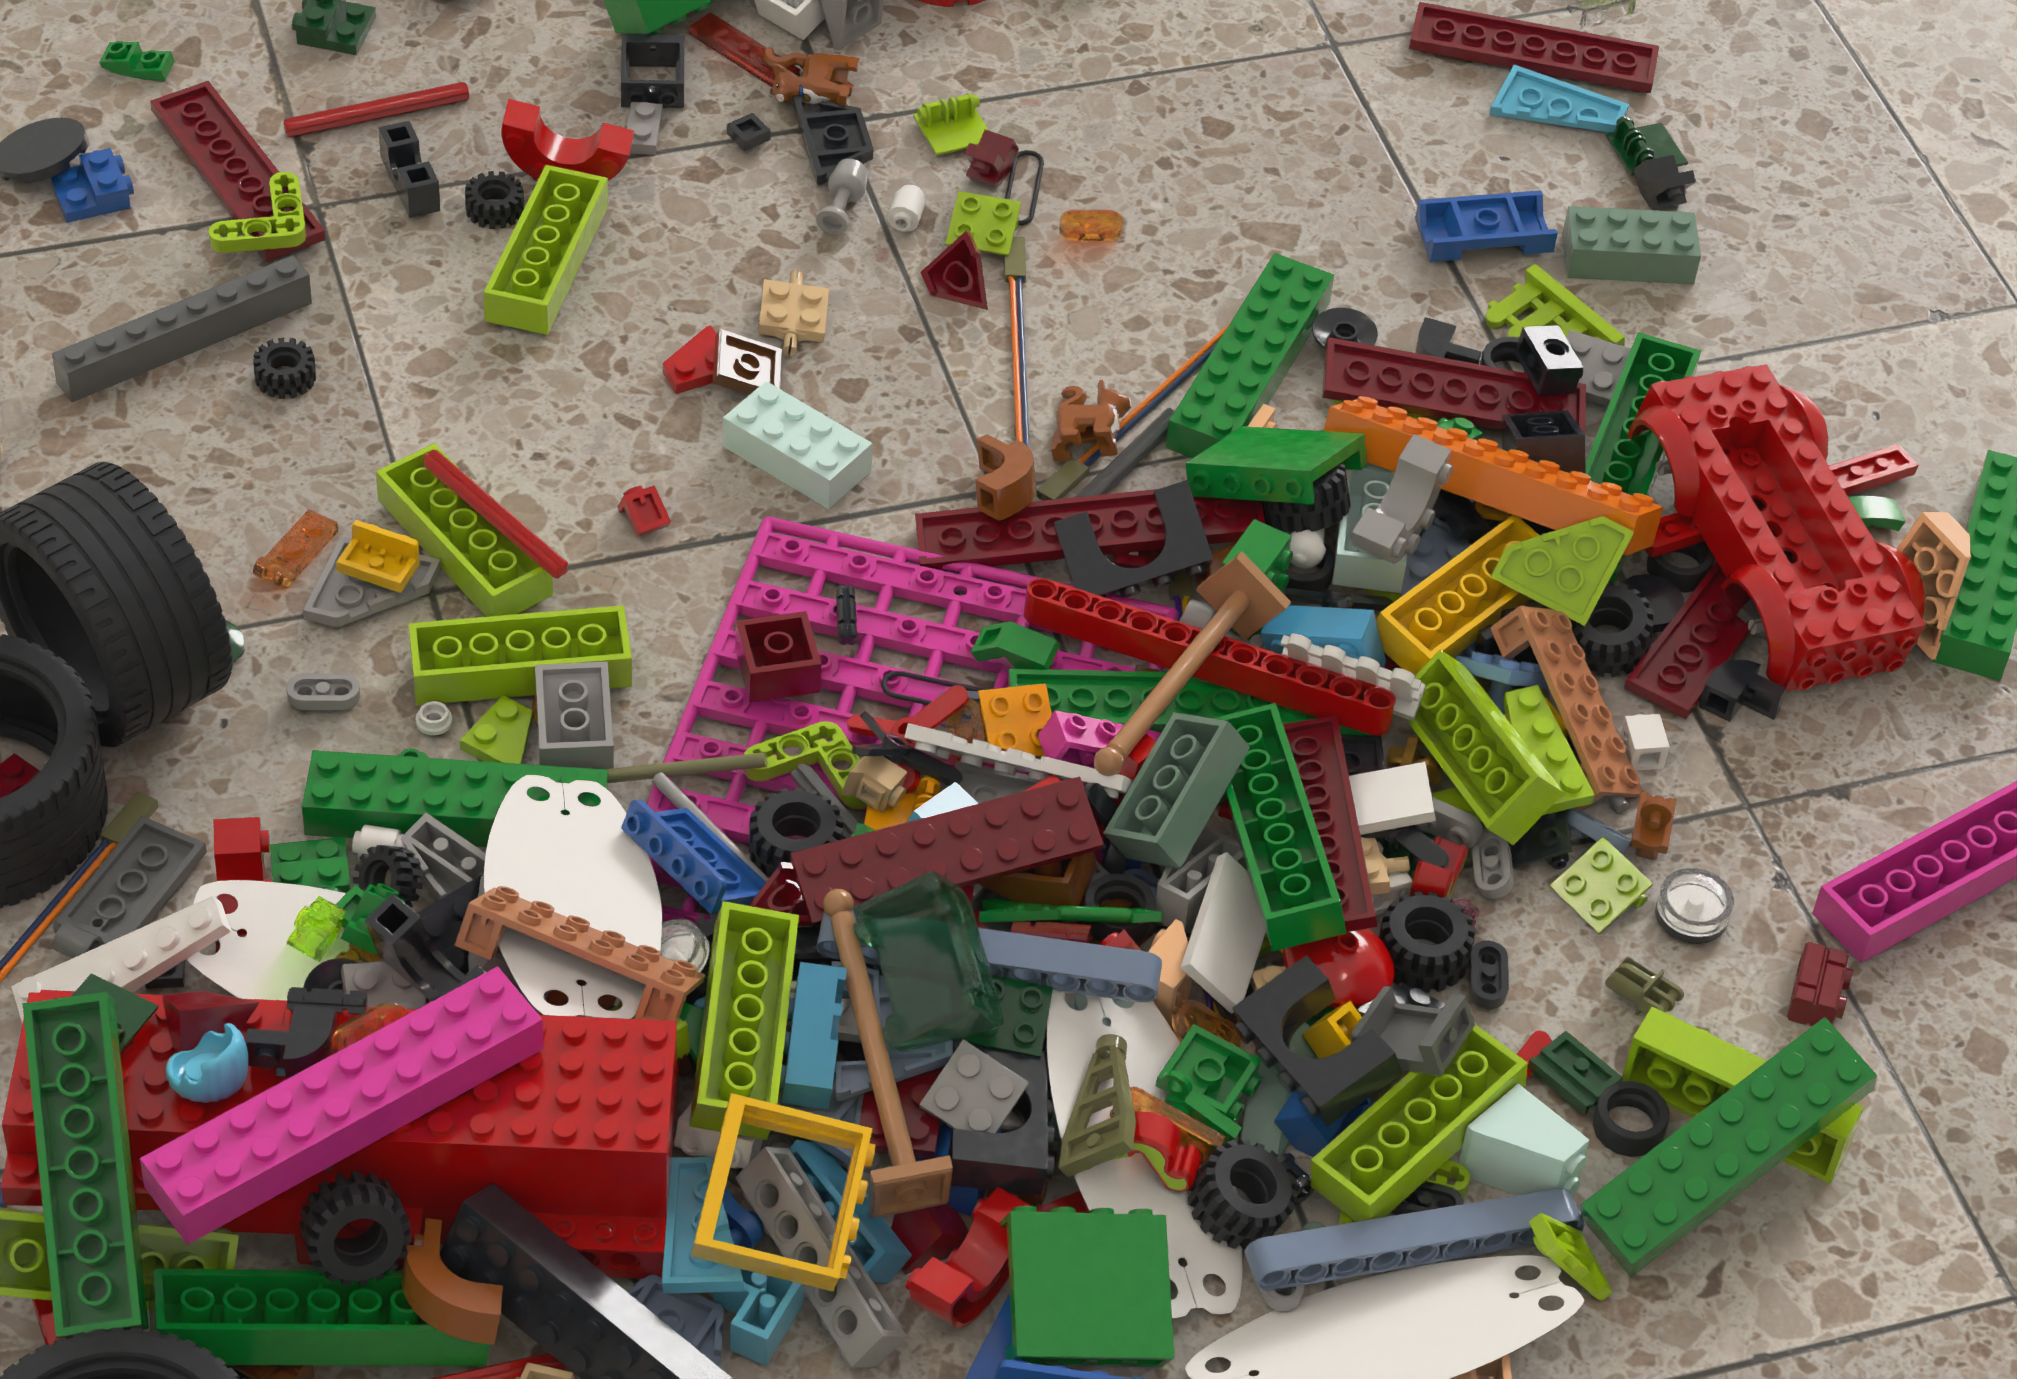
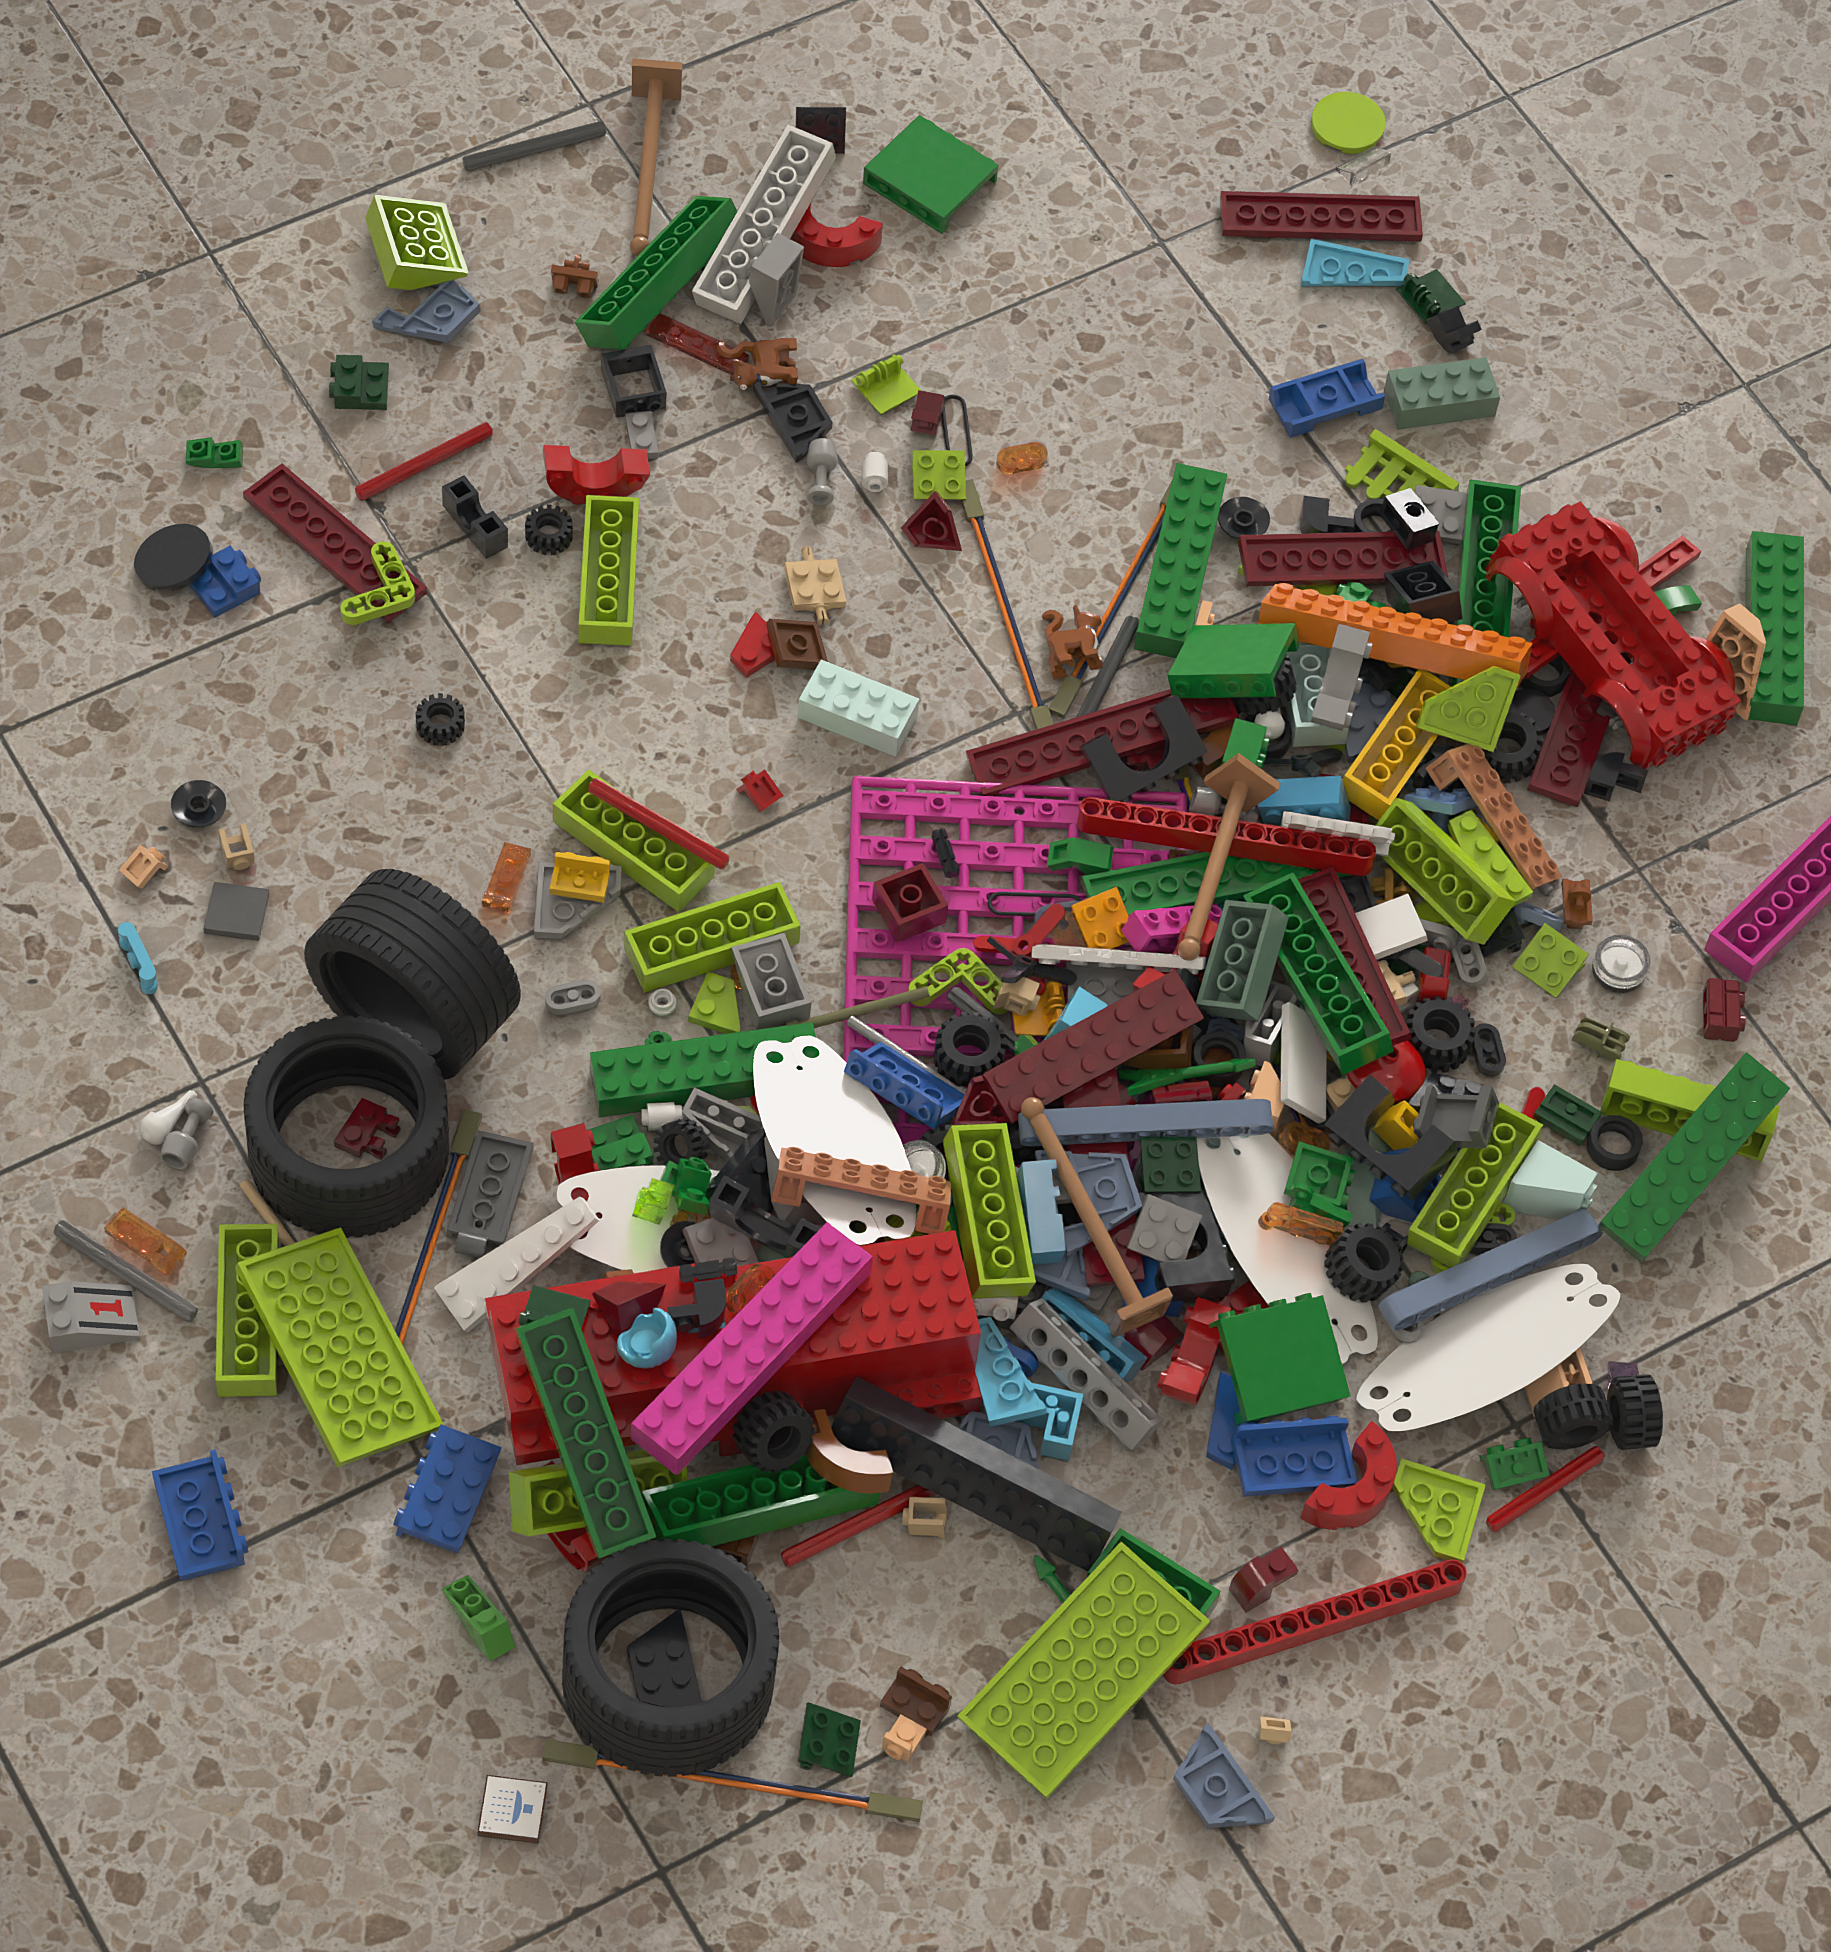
camera: 15 degrees left, 10 degrees up
dark grey brick [52,255,312,402] -> none
yellow window [691,1093,876,1291] -> none
black plate [727,113,771,151] -> none
clear green windscreen [853,870,1004,1053] -> none
dark orange arch [975,434,1036,521] -> none
olive plate [1059,1034,1136,1177] -> none
red animal [1111,1111,1202,1192] -> none
lime wing [1529,1213,1613,1301] -> none
white brick [1620,714,1670,770] -> none

